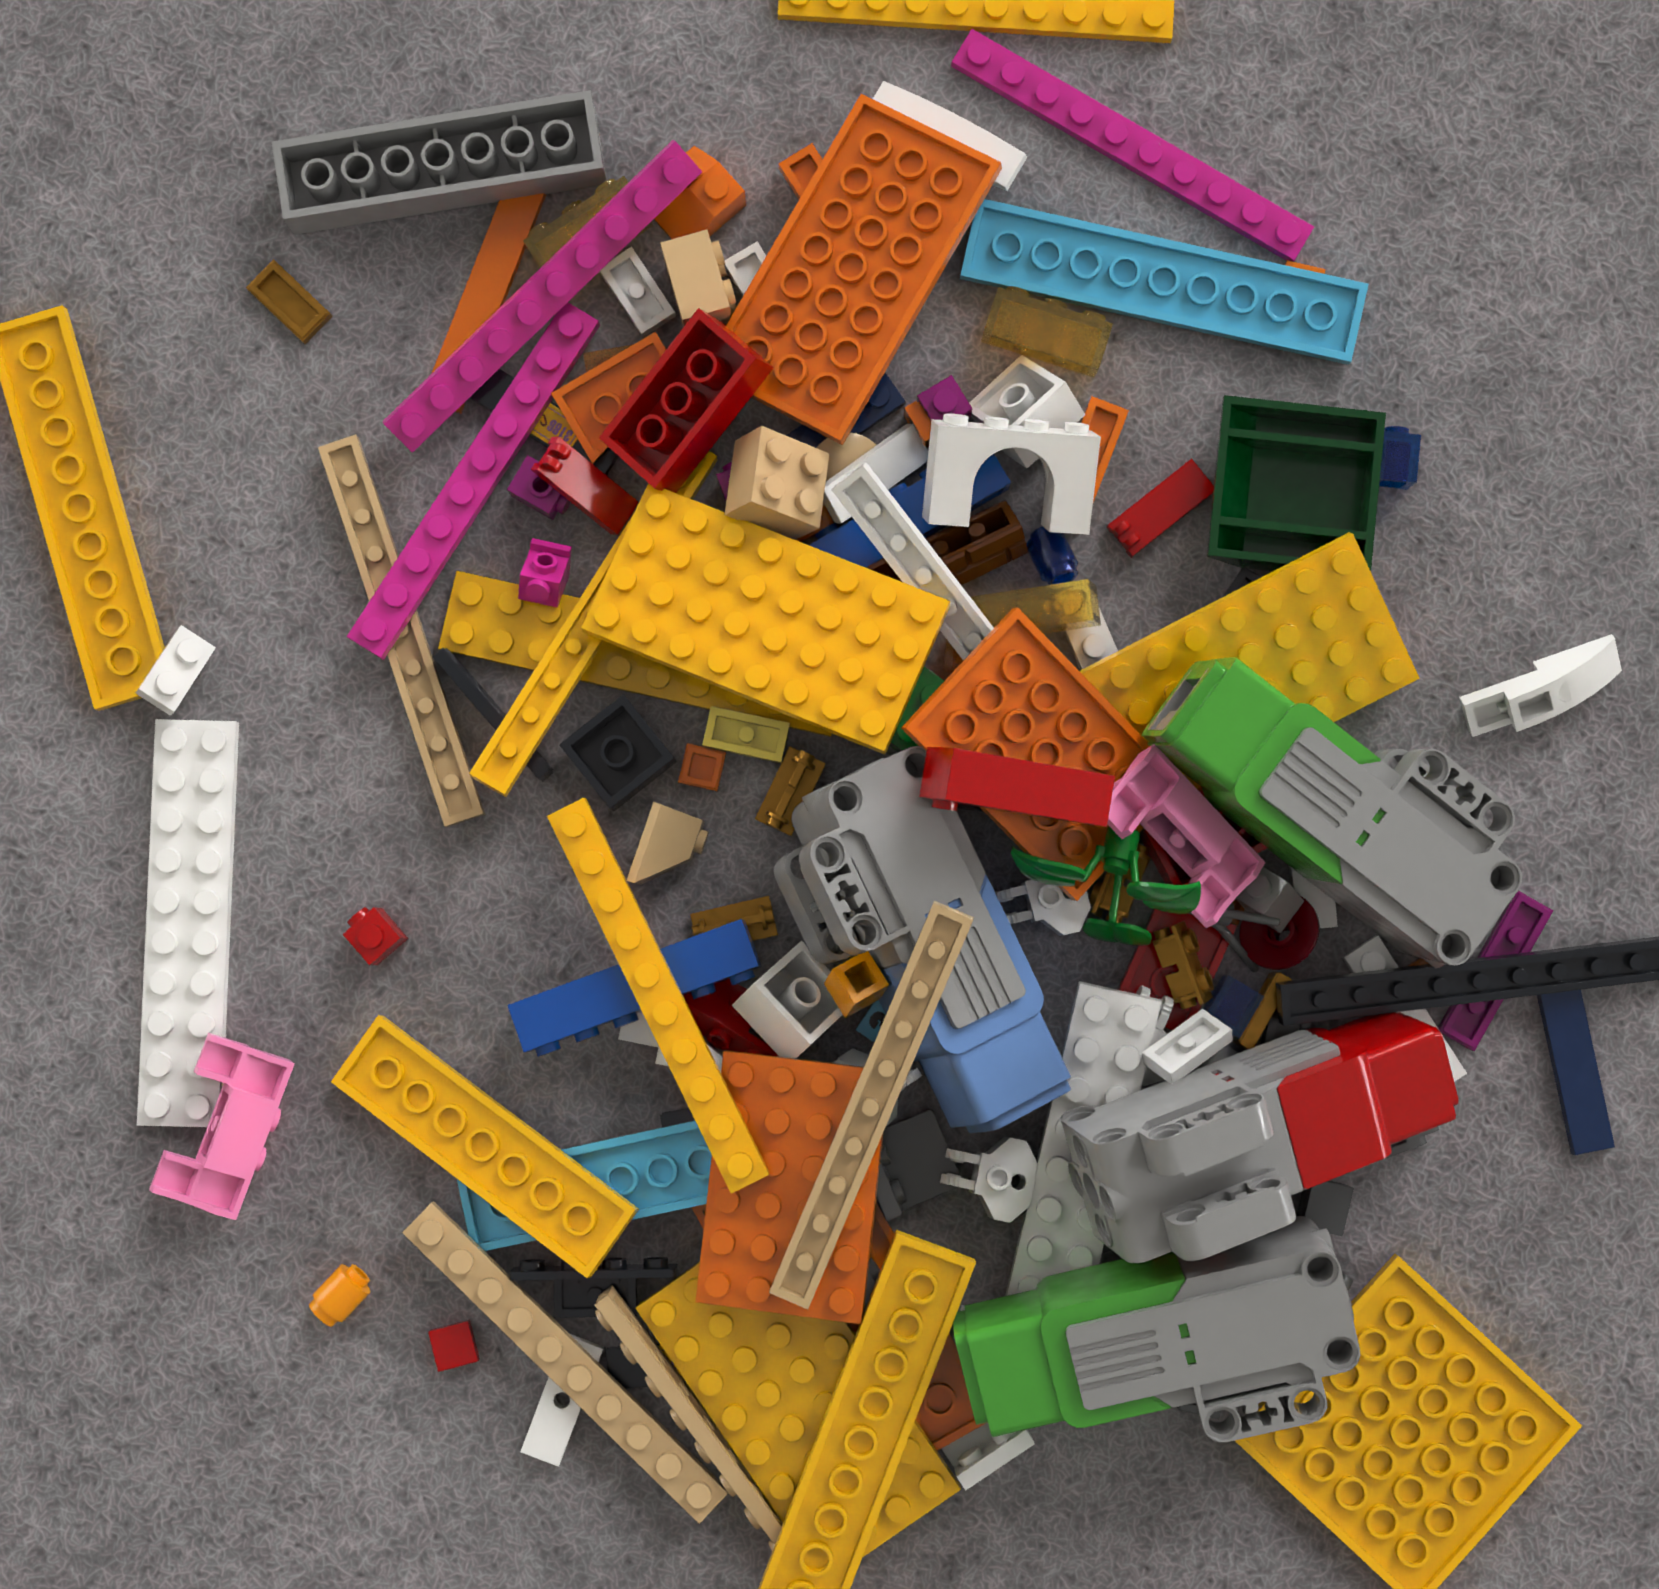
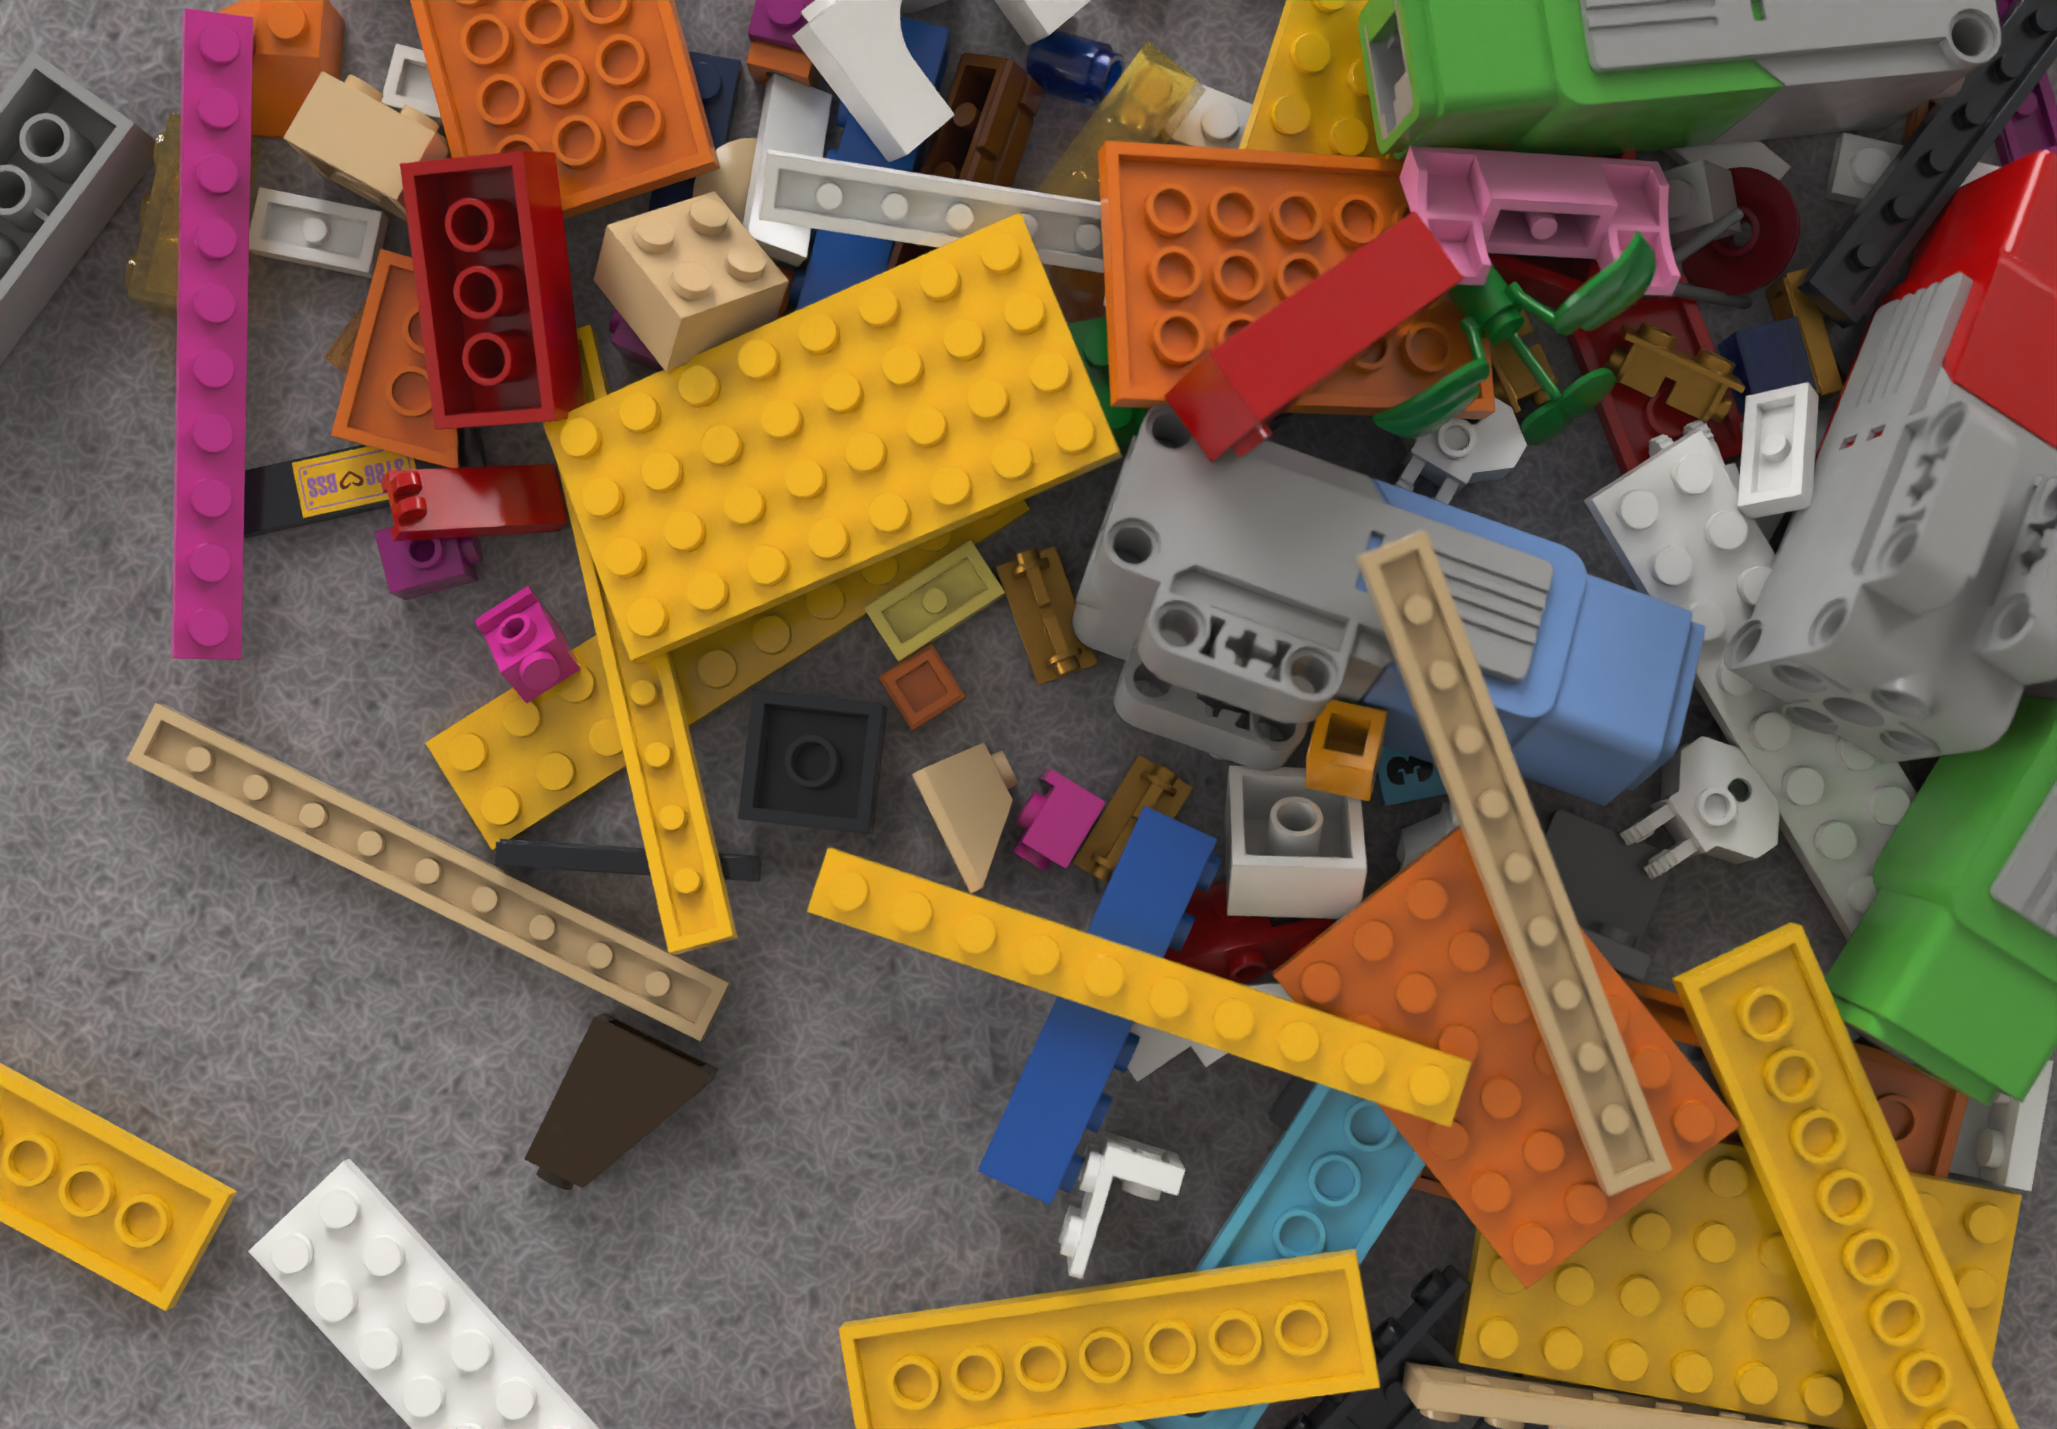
camera: 45 degrees left, 0 degrees up
white plate [135,625,216,716] -> none
red brick [342,907,408,965] -> none
dark pink plate [346,303,600,660] -> none
orange tile [431,193,546,414] -> none
none -> dark brown slope [524,1013,719,1190]
none -> dark pink brick [1013,769,1106,872]
none -> white bracket [1059,1131,1185,1279]

